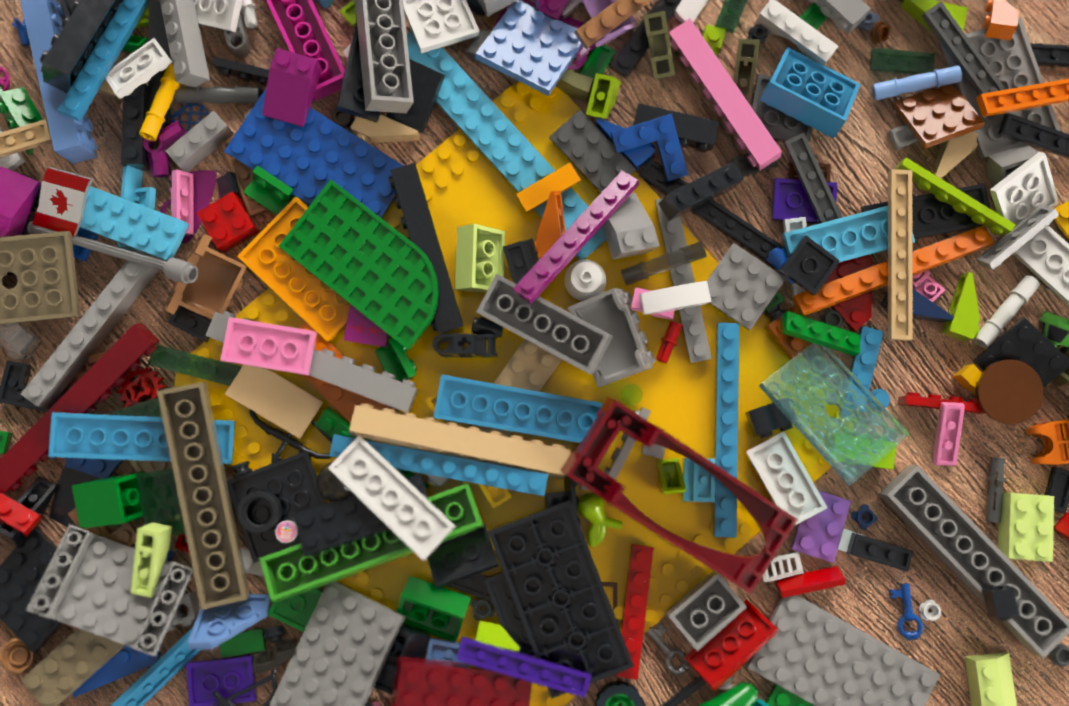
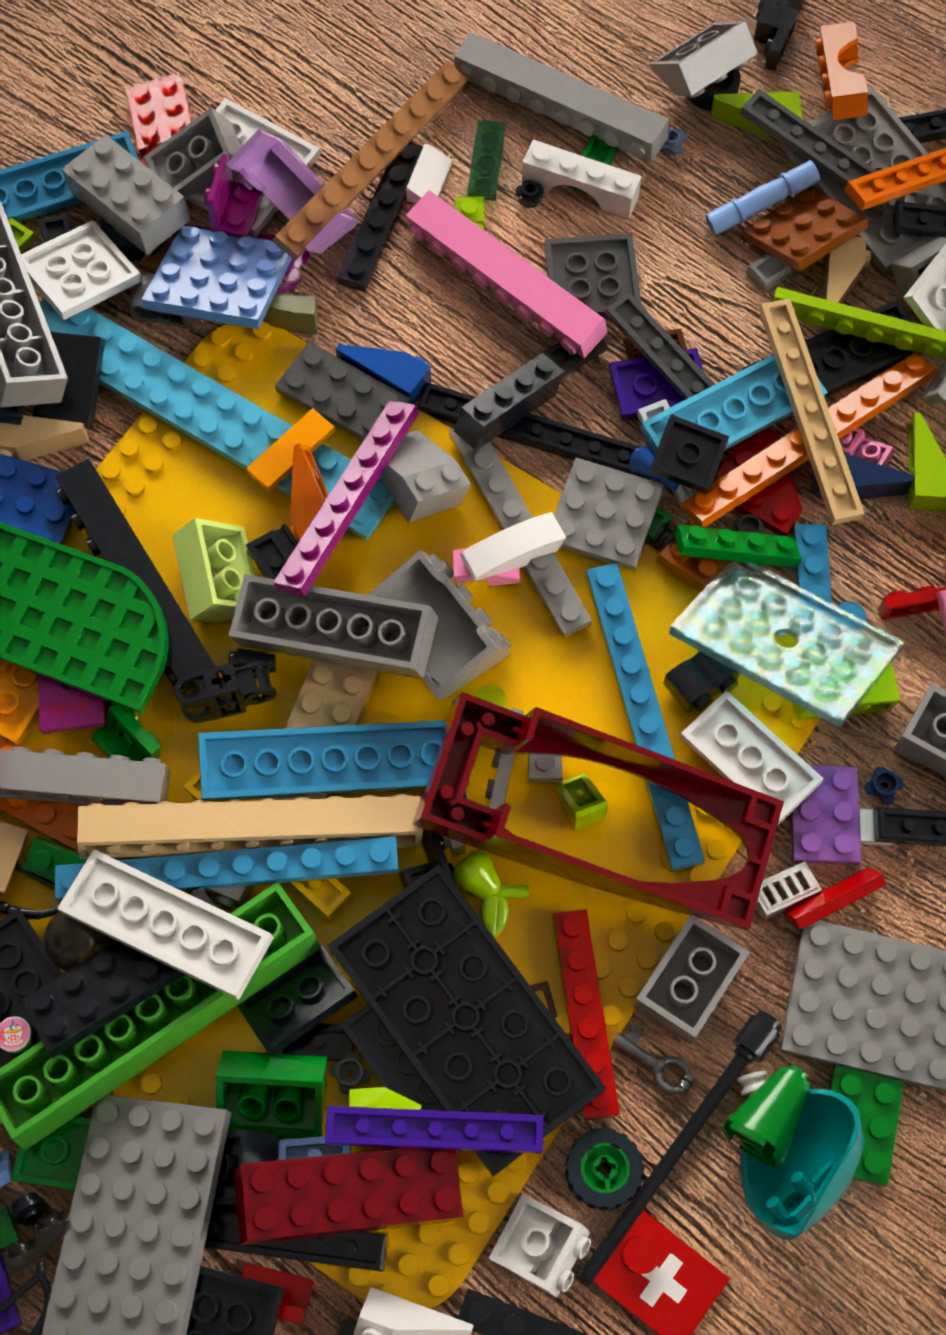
camera: 15 degrees left, 15 degrees down
white cone [564,260,606,301] -> none
green tile [578,45,616,86] -> none
lime slope [586,73,621,119] -> none
blue plate [610,114,688,181] -> none
clear smoke piece [621,241,707,286] -> none
black brick [633,103,720,152] -> none
olive arch [643,11,675,79] -> none
red axle [656,321,683,363] -> none
medium azure plate [682,458,715,502] -> none
red tile [684,600,779,692] -> none
olive slope [733,38,760,105] -> none
dark azure slope [760,47,861,138] -> none
clear green plate [869,48,935,75] -> none
reddish brown plate [871,22,890,43] -> none

